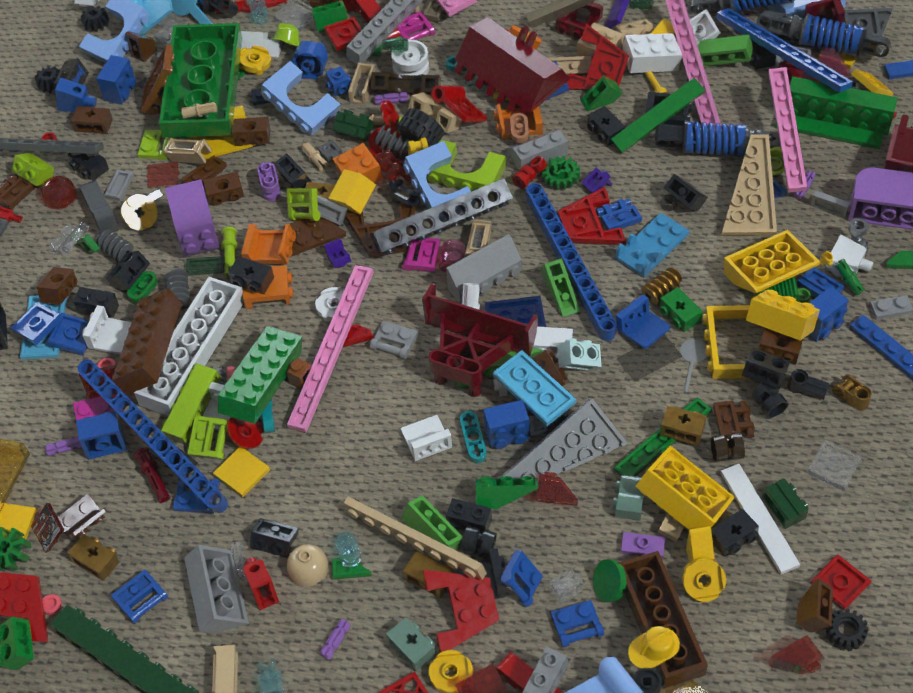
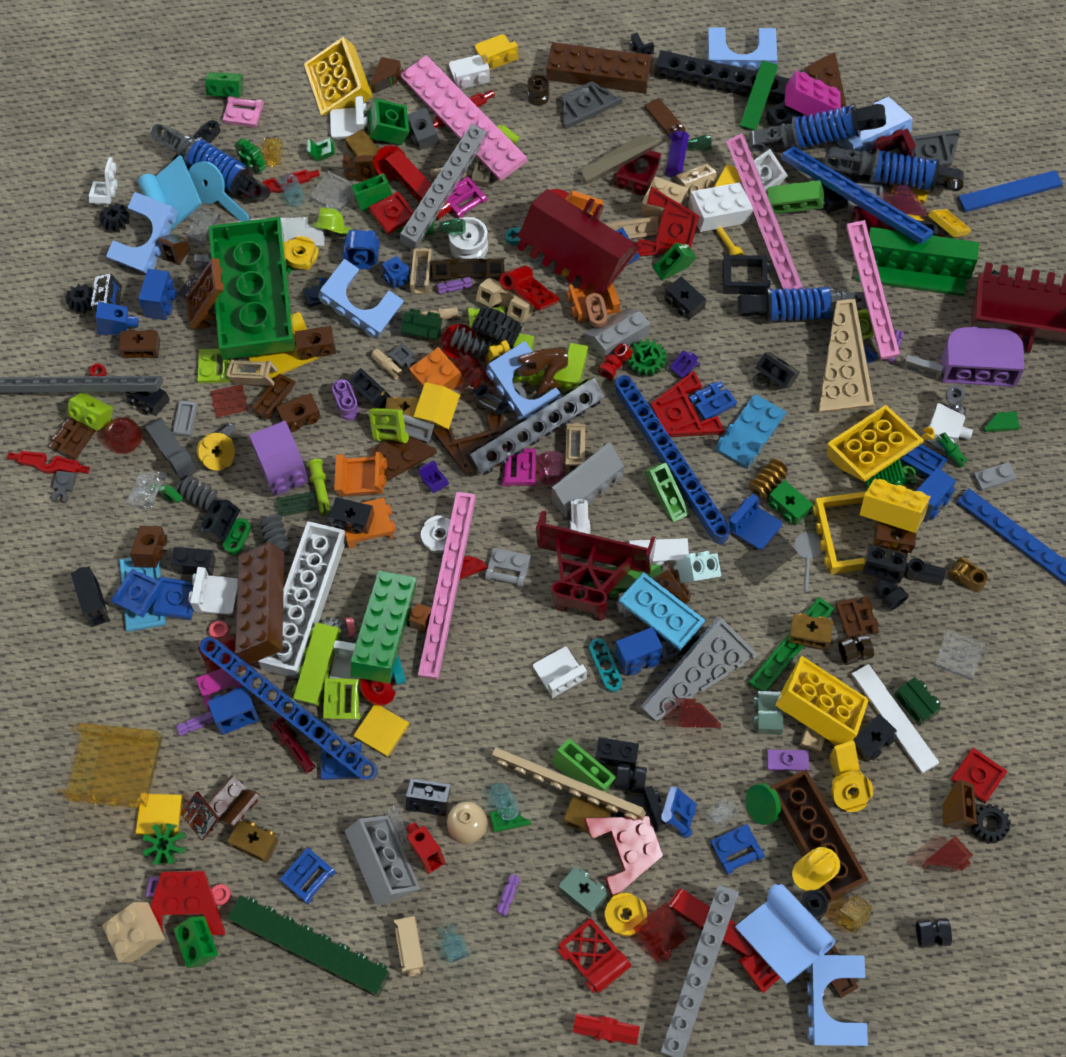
camera: 10 degrees left, 10 degrees up
tan axle [181,102,217,119] -> none
red plate [380,100,399,131] -> none
green slope [476,476,538,509] -> none
clear blue plate [485,296,546,327] -> none
green tile [611,77,705,153] -> none
none -> reddish brown piece [517,348,568,394]

